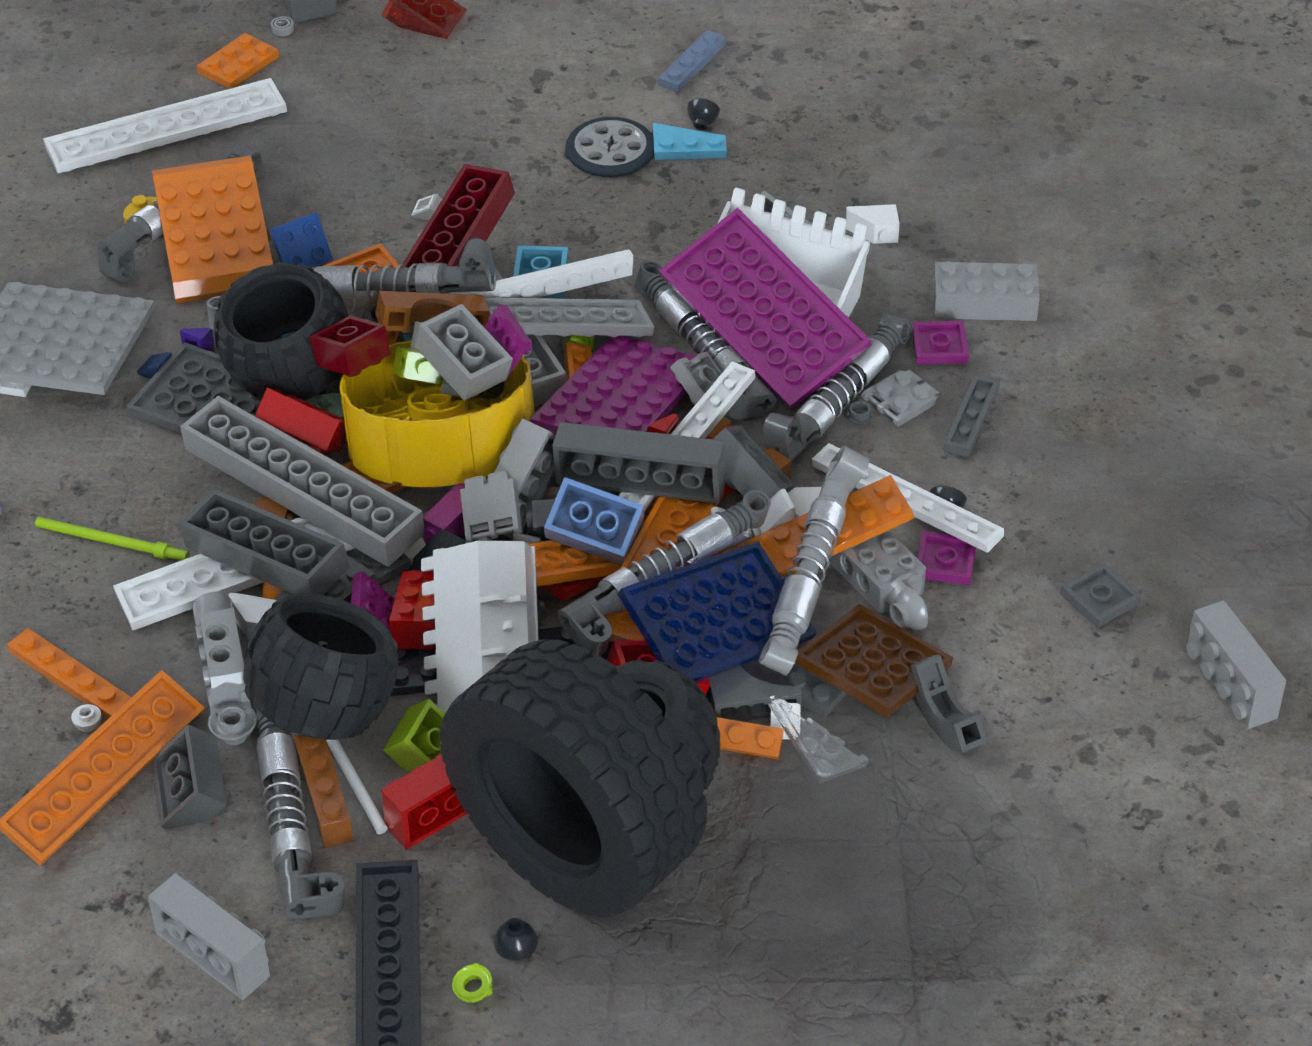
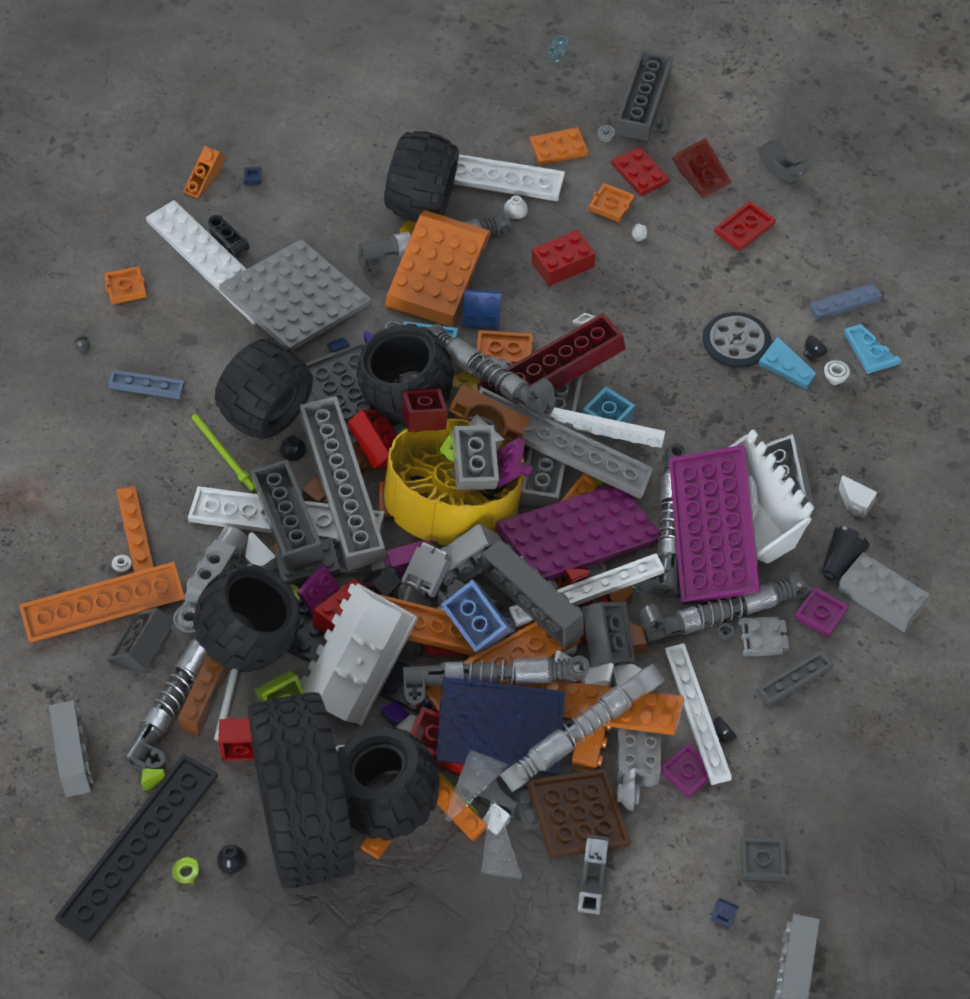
camera: 35 degrees right, 10 degrees up
light grey brick [670,352,722,405] -> none
none -> lime slope [141,768,165,791]
none -> black tyre [215,339,313,440]
none -> black brick [280,435,306,461]
none -> black tyre [384,131,459,222]
none -> clear wing [444,750,508,822]
none -> white brick [504,196,528,219]
none -> red brick [531,229,596,286]
none -> orange slope [571,726,611,772]
none -> orange plate [588,183,635,223]
none -> red plate [611,146,669,197]
none -> white plate [632,224,647,241]
none -> dark blue plate [711,898,739,928]
none -> red plate [714,201,776,251]
none -> black cone [822,526,870,582]
none -> white brick [824,360,850,385]
none -> medium azure wing [843,324,901,374]

